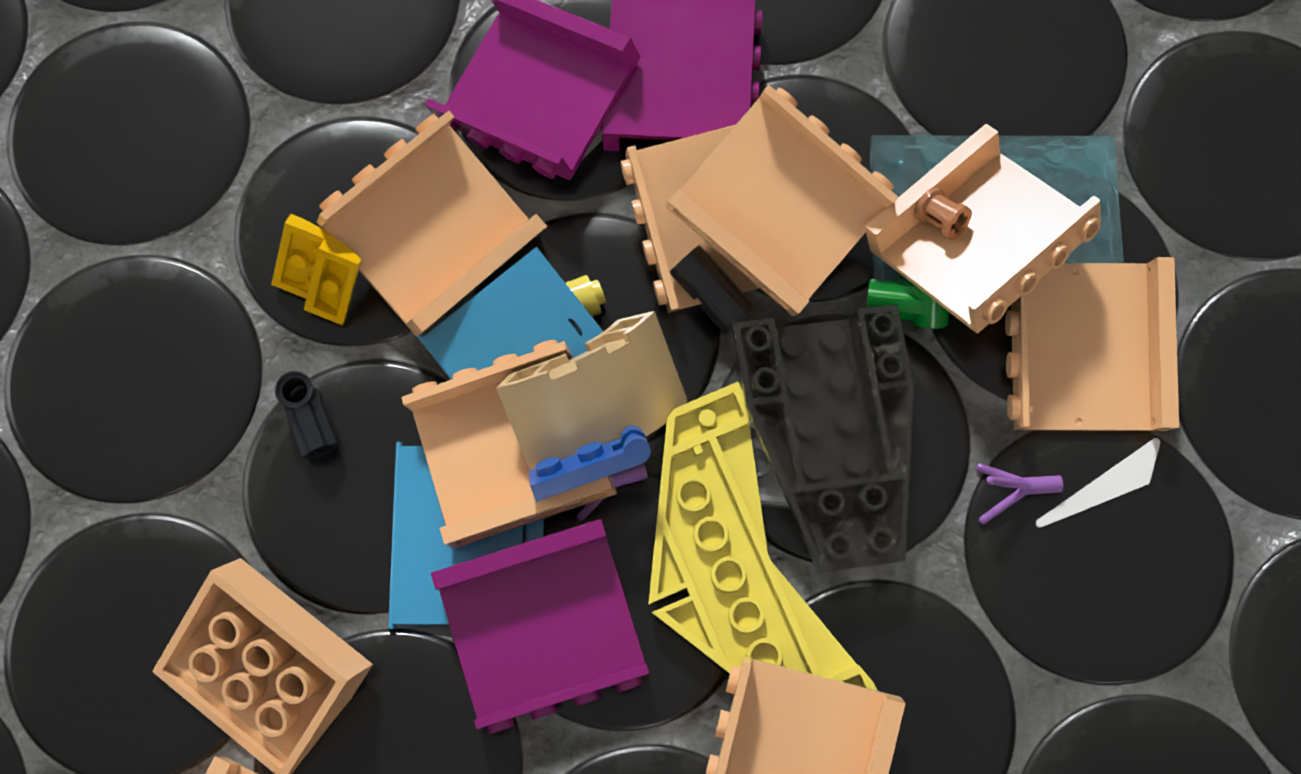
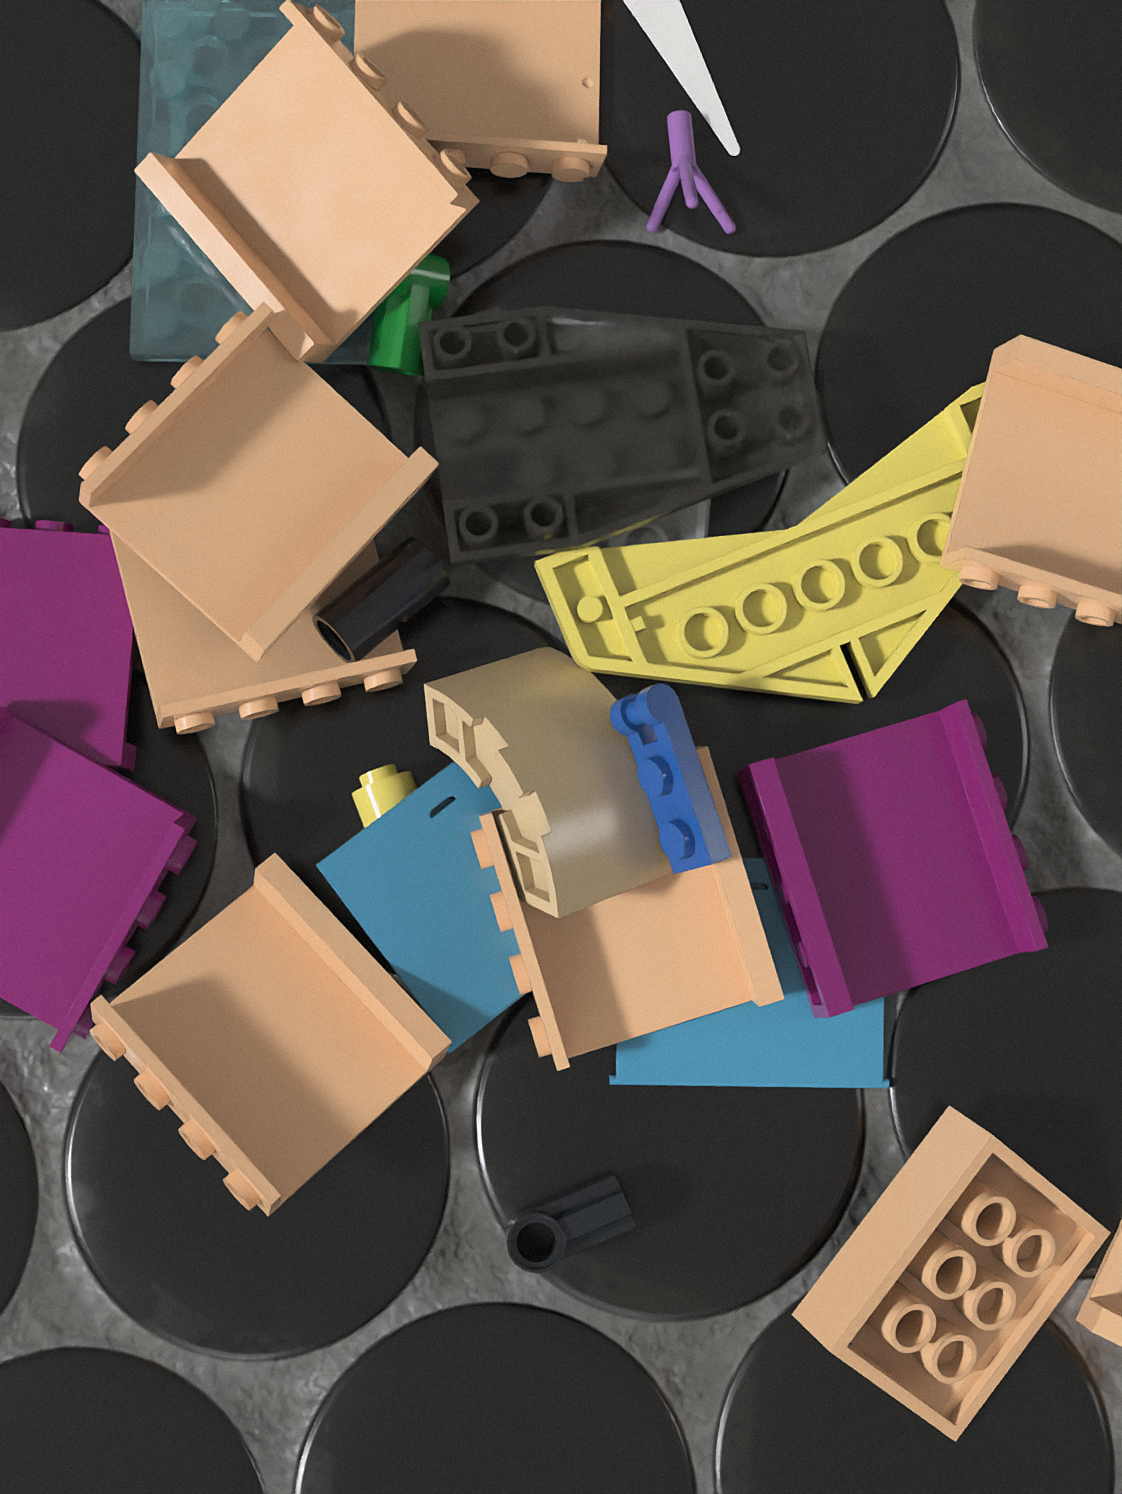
camera: 90 degrees left, 10 degrees up
yellow slope [271,214,361,325] -> none
nougat bush [915,187,972,240] -> none

